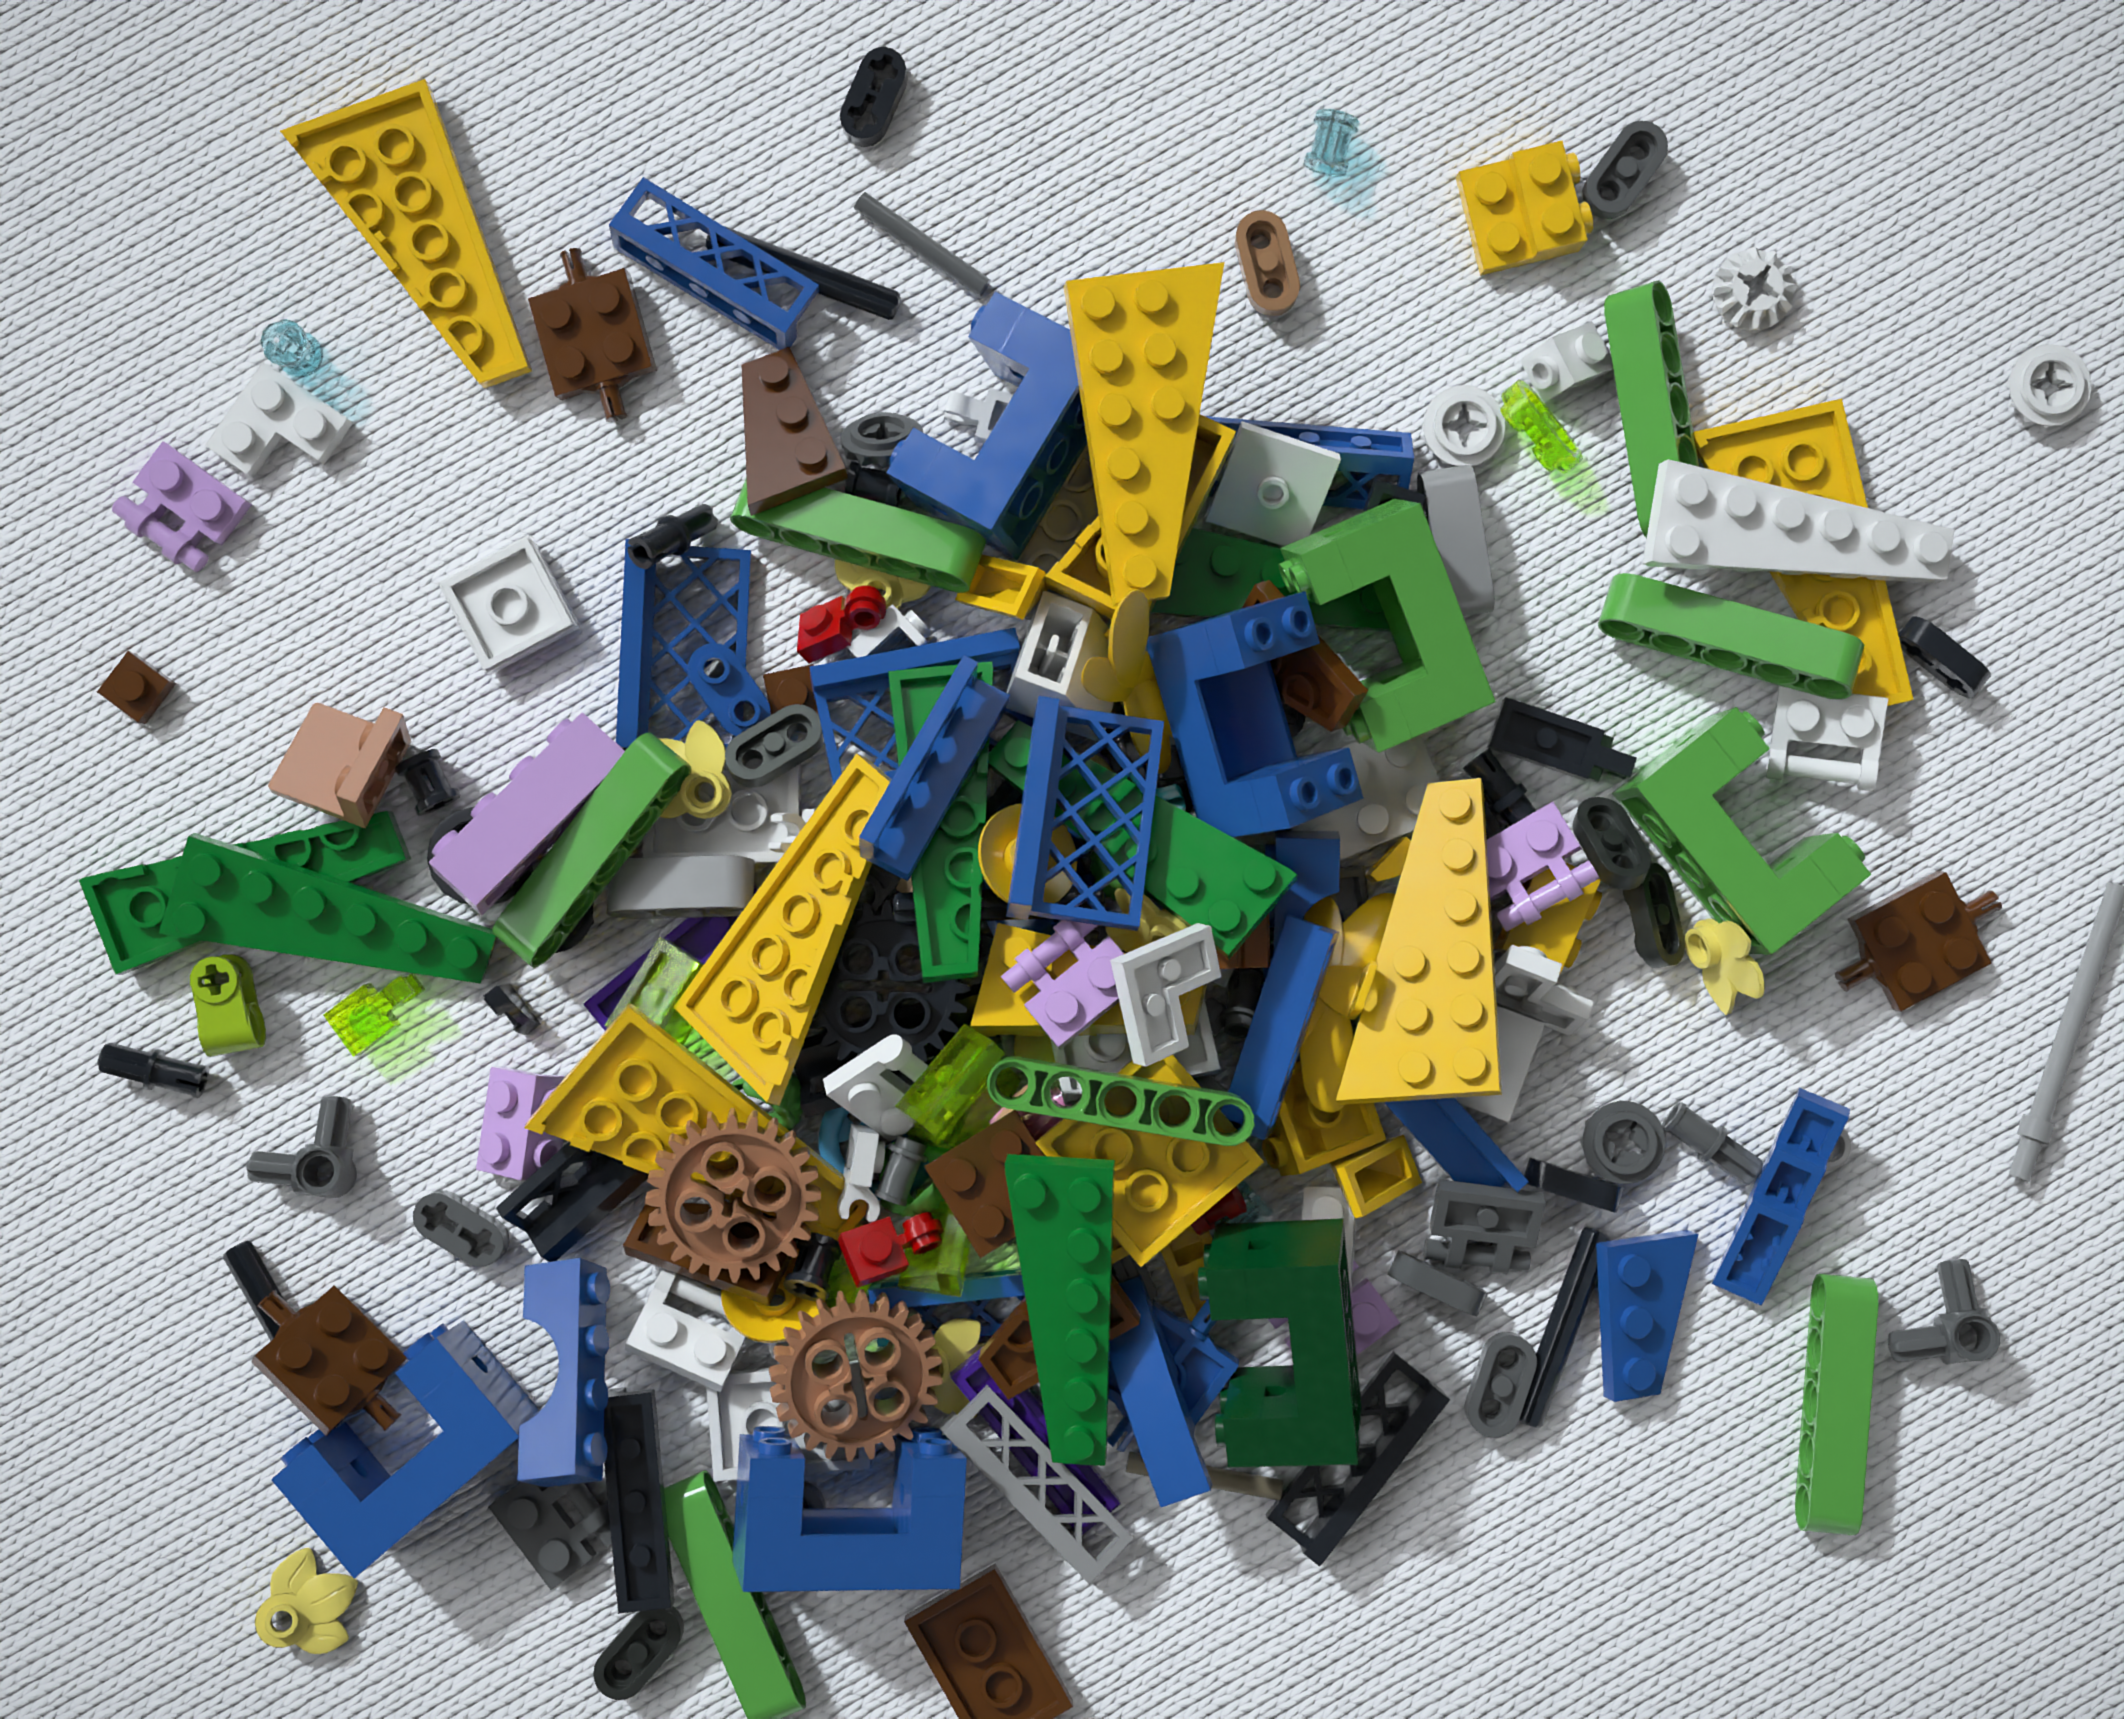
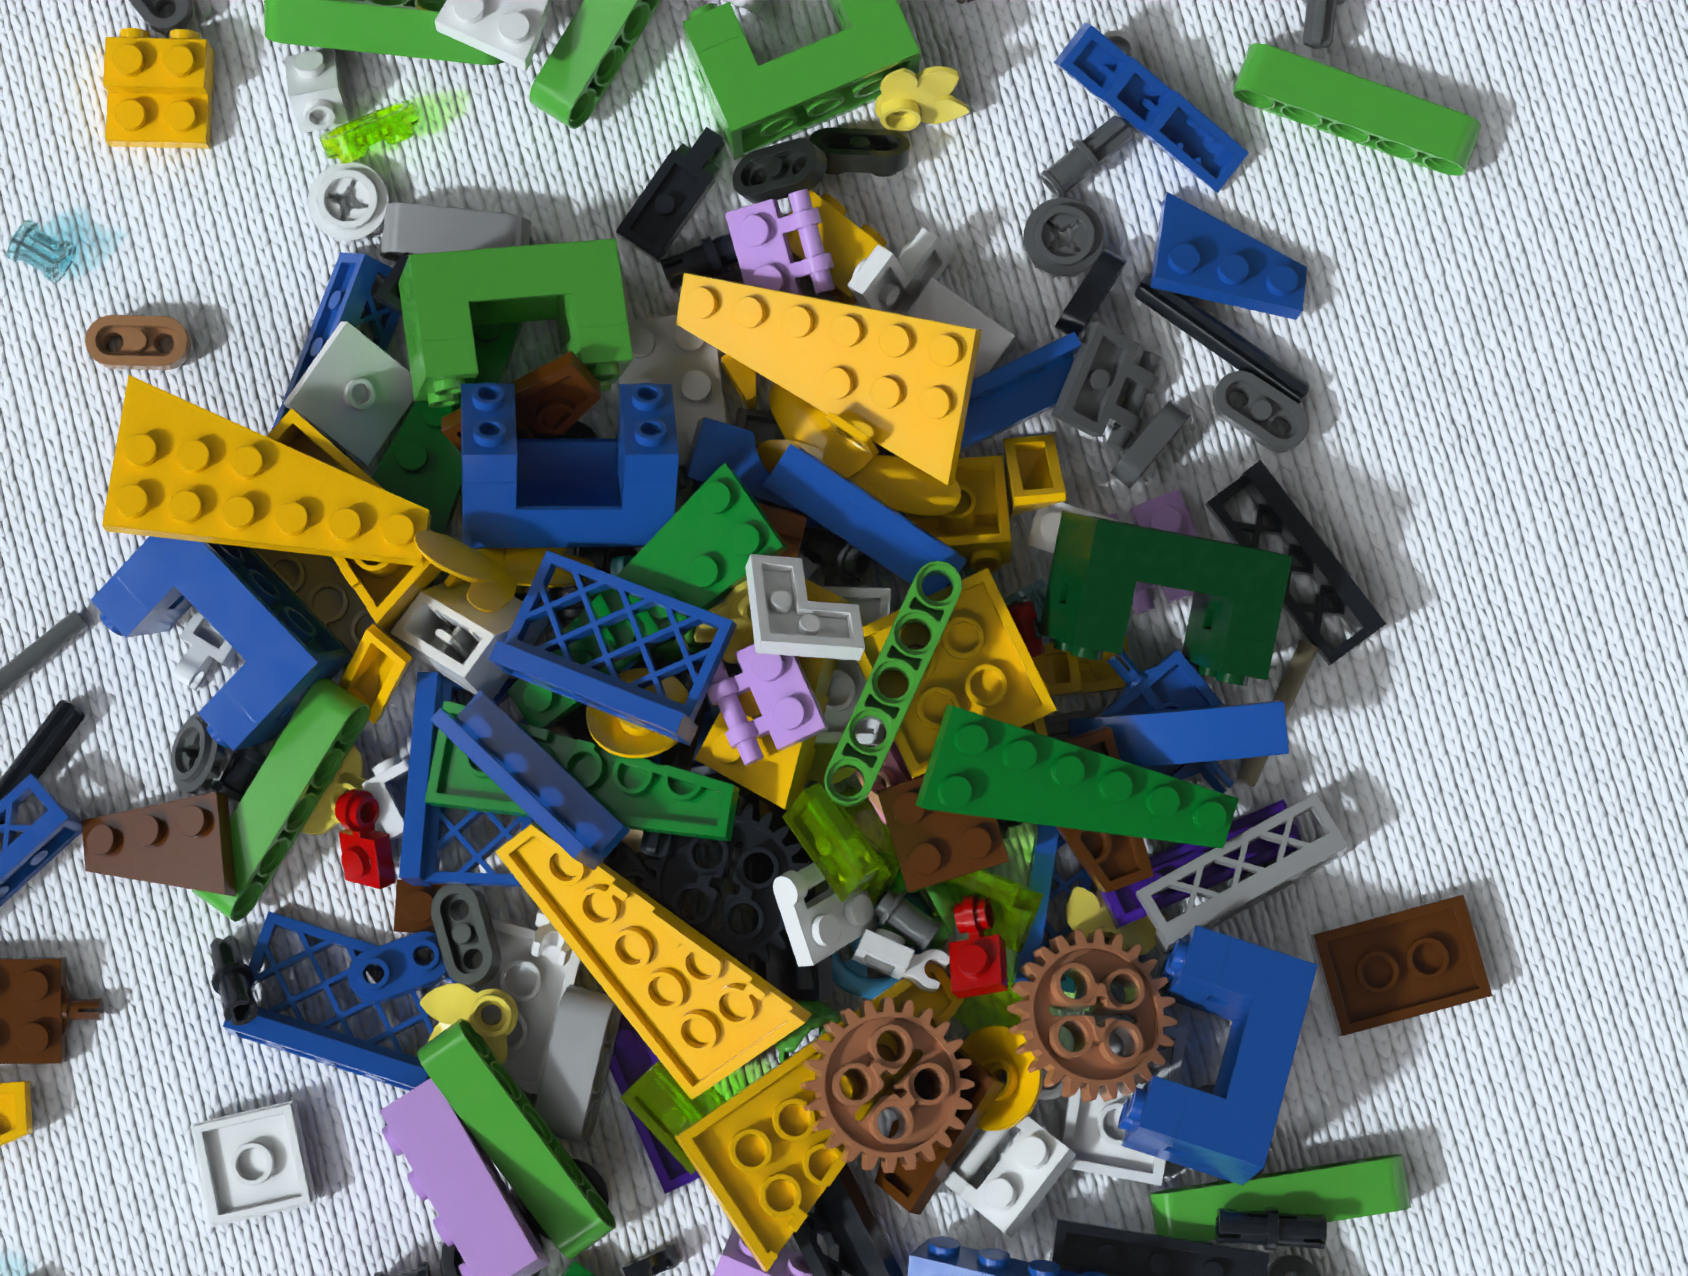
camera: 80 degrees left, 5 degrees down
black bush [783,1232,842,1301] -> none
none -> black pin [1215,1207,1327,1251]

